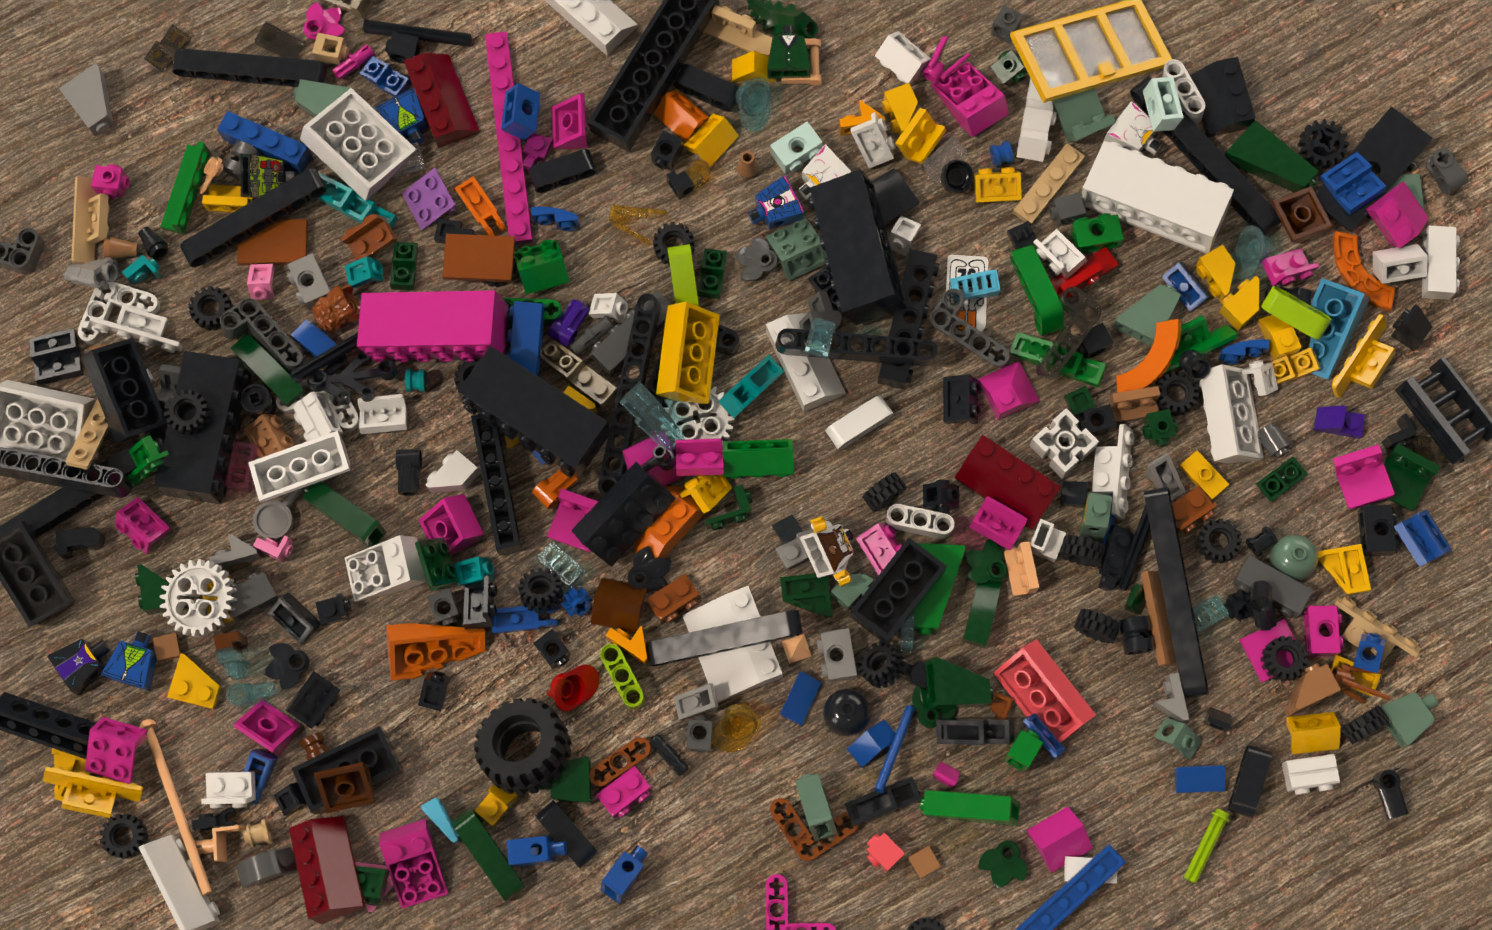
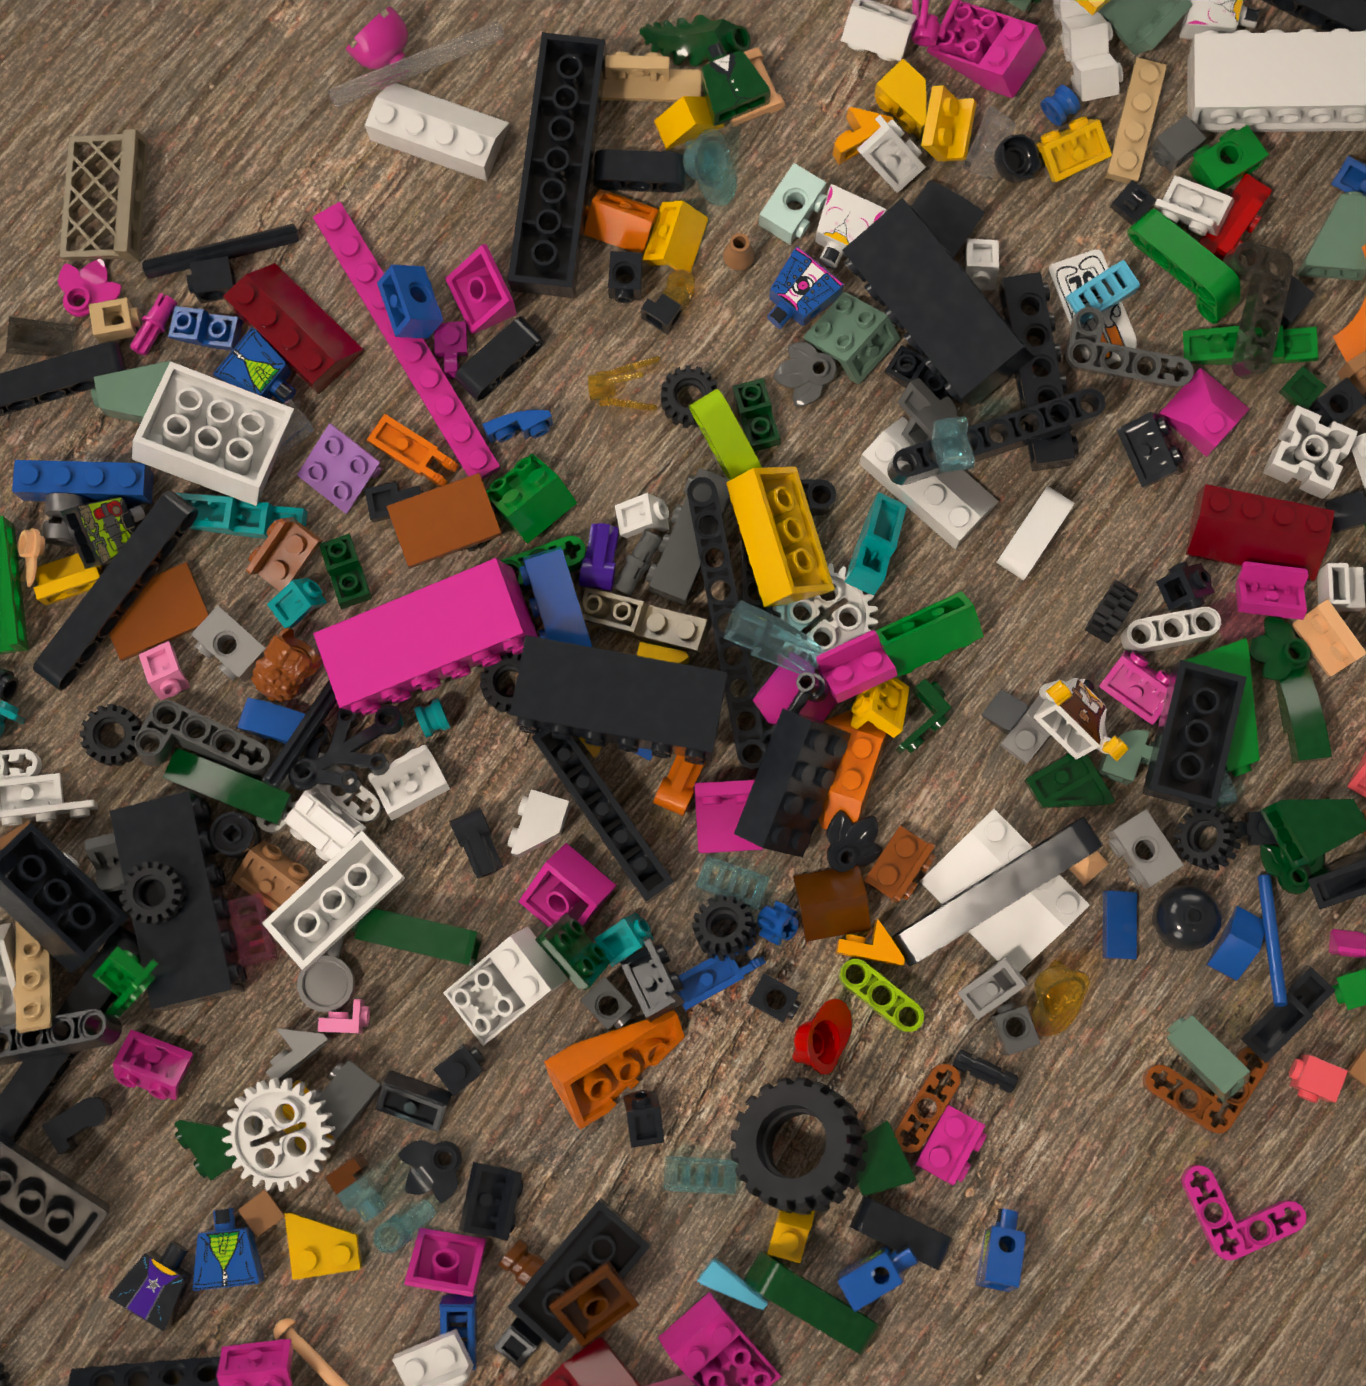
camera: 25 degrees left, 5 degrees up
none -> clear light blue slope [663,1156,737,1195]

